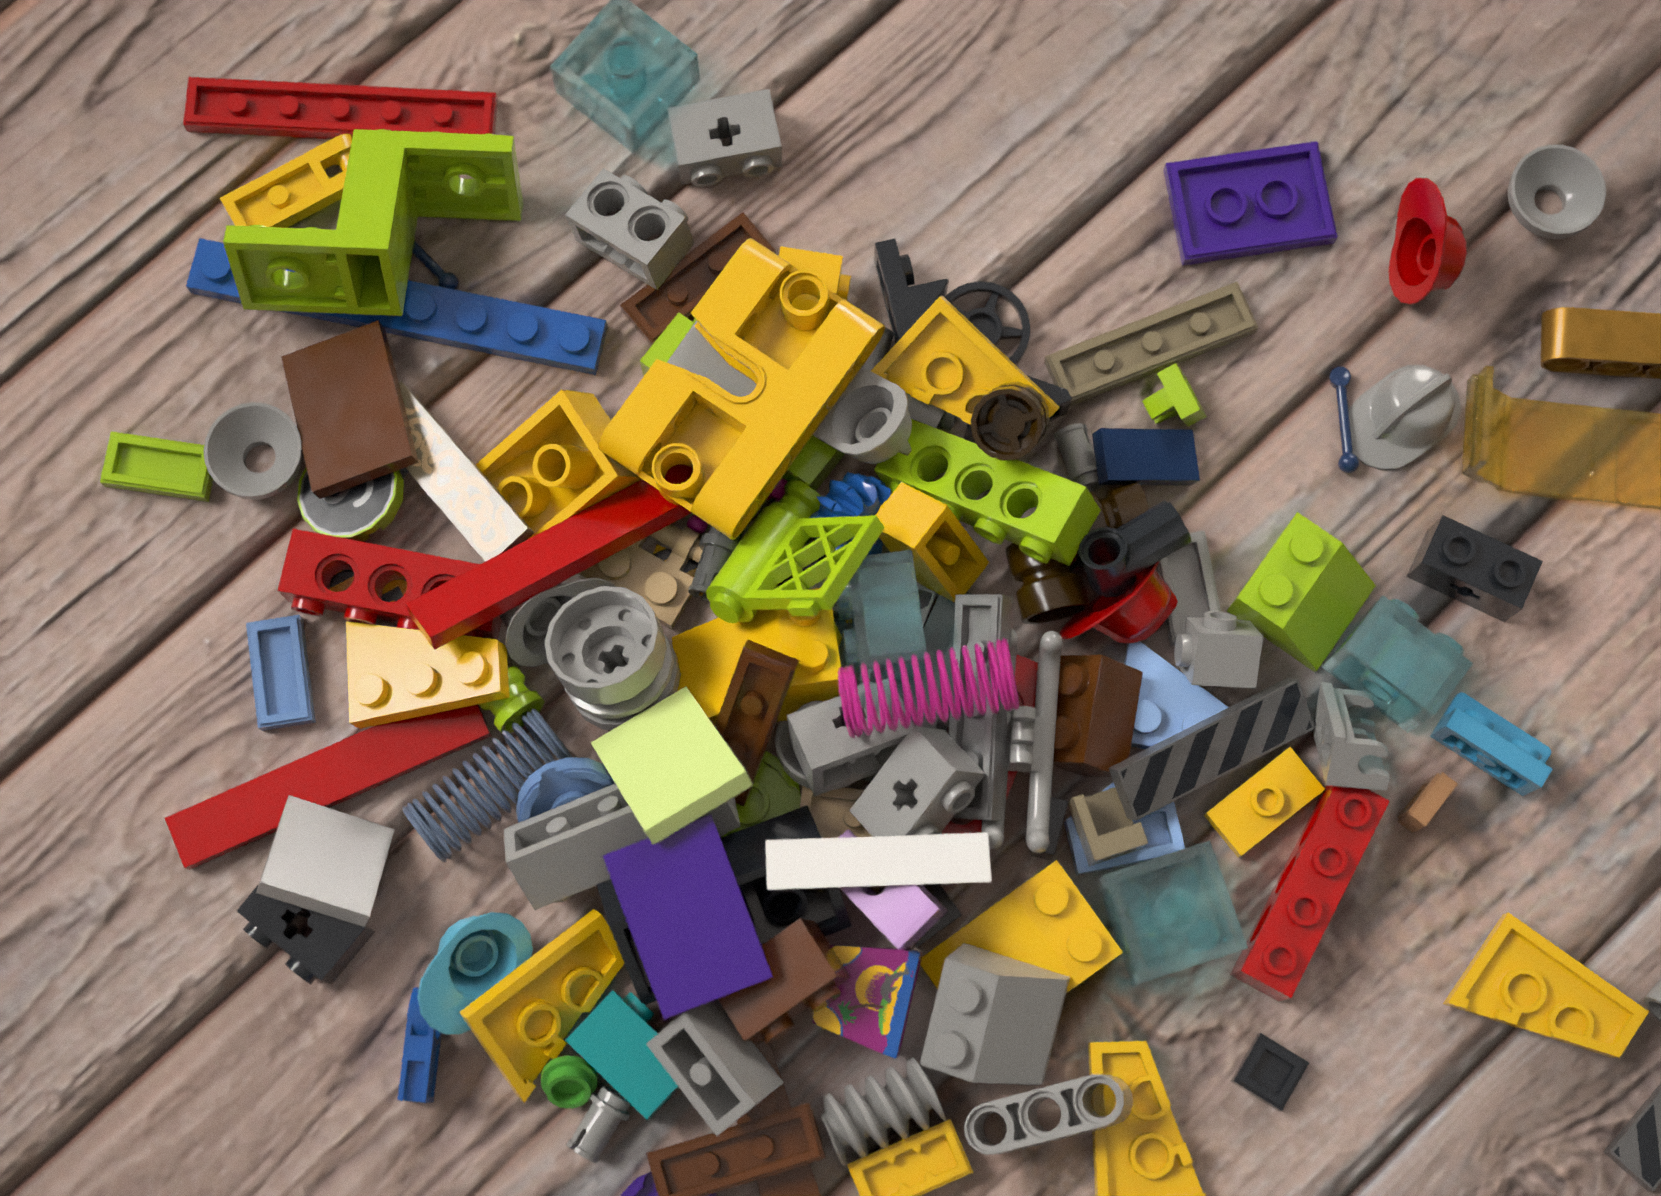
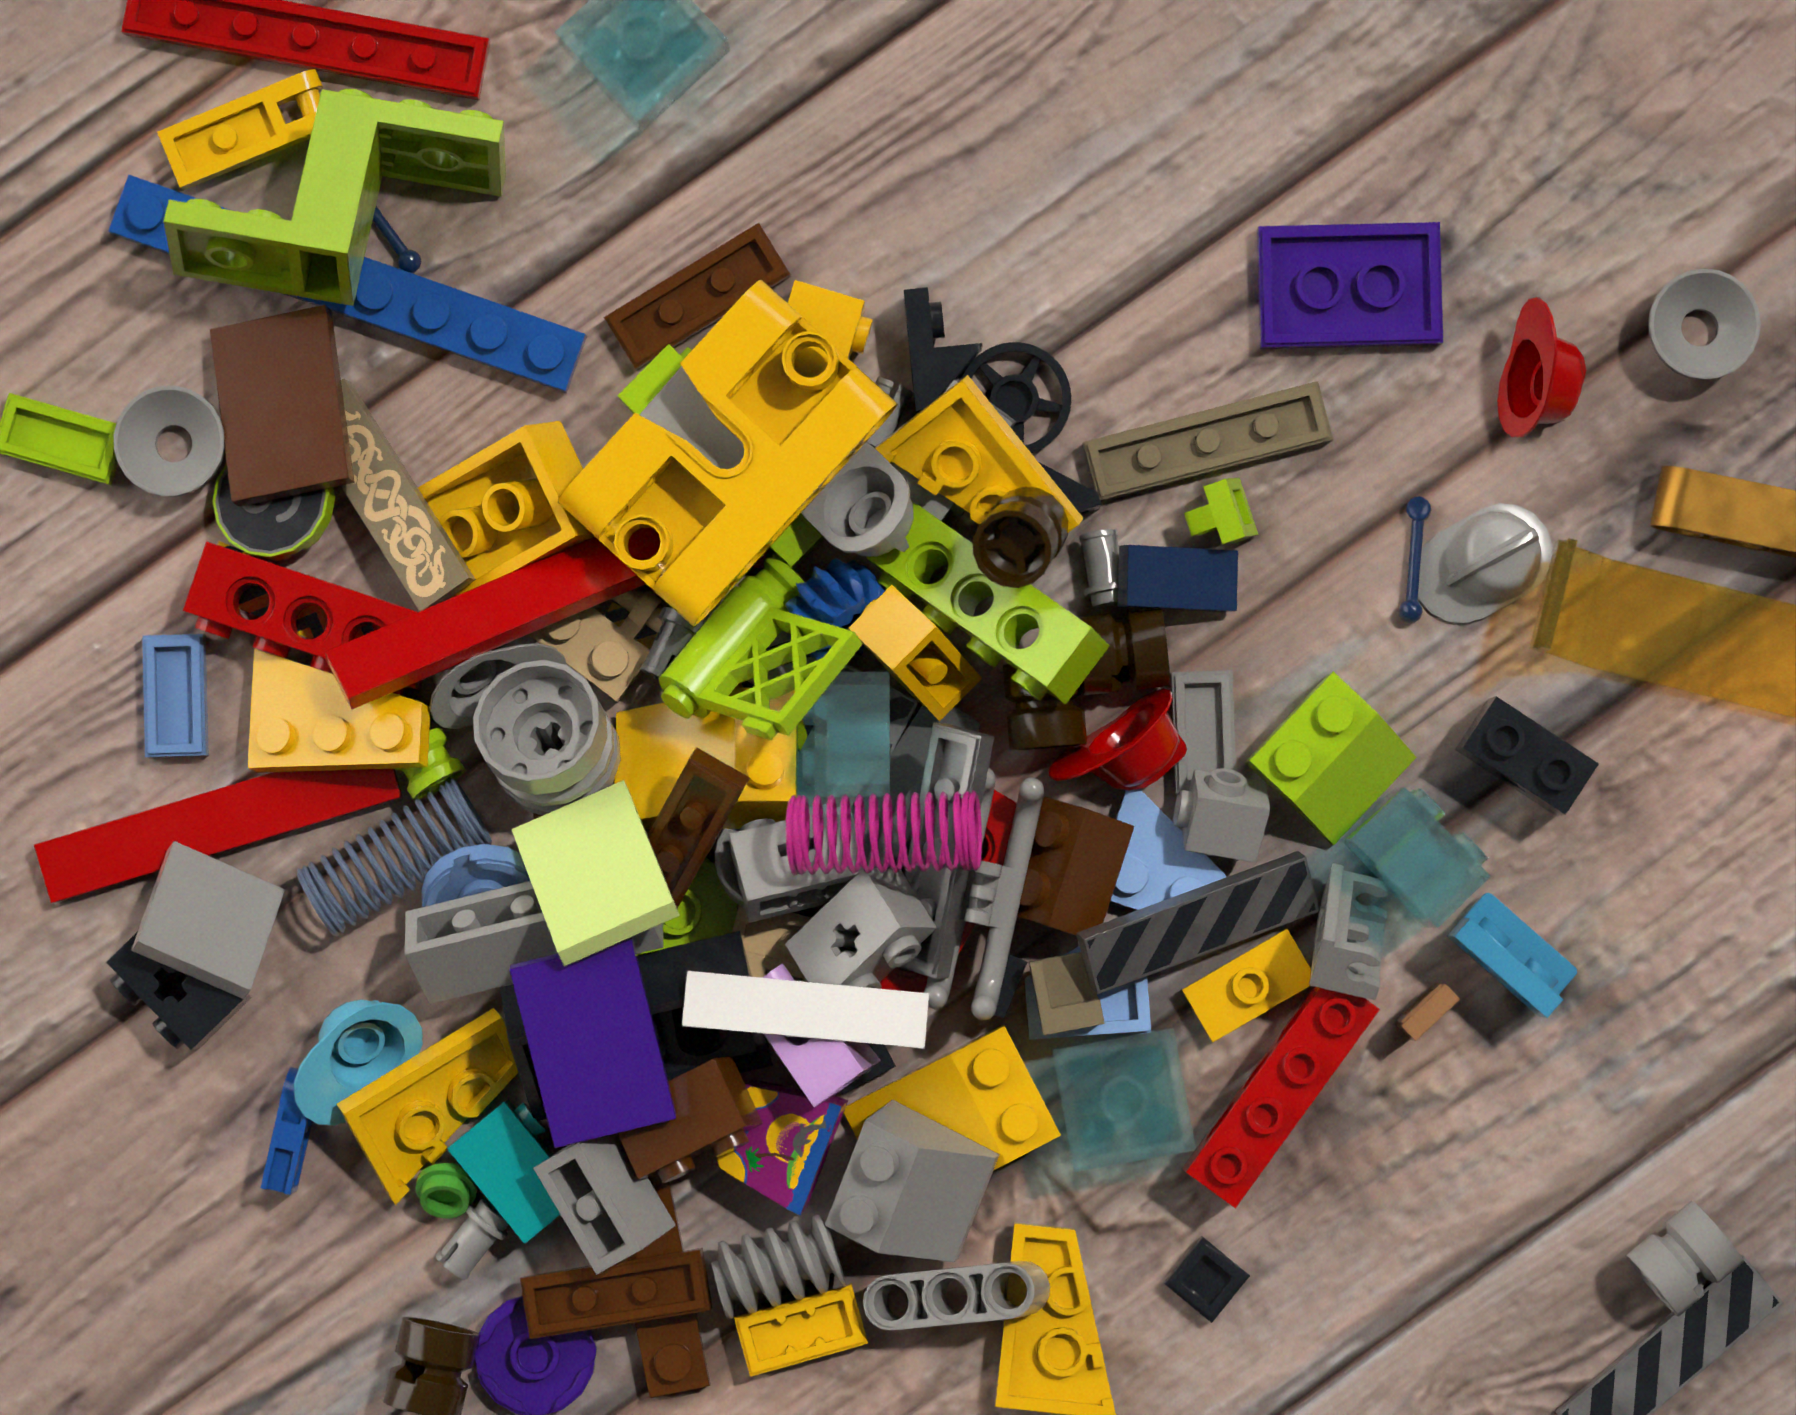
camera: 10 degrees right, 10 degrees up
light grey brick [565,168,694,290] -> none
light grey brick [667,89,782,187] -> none
black piece [1079,500,1192,597] -> none
yellow wing [1443,912,1649,1058] -> none

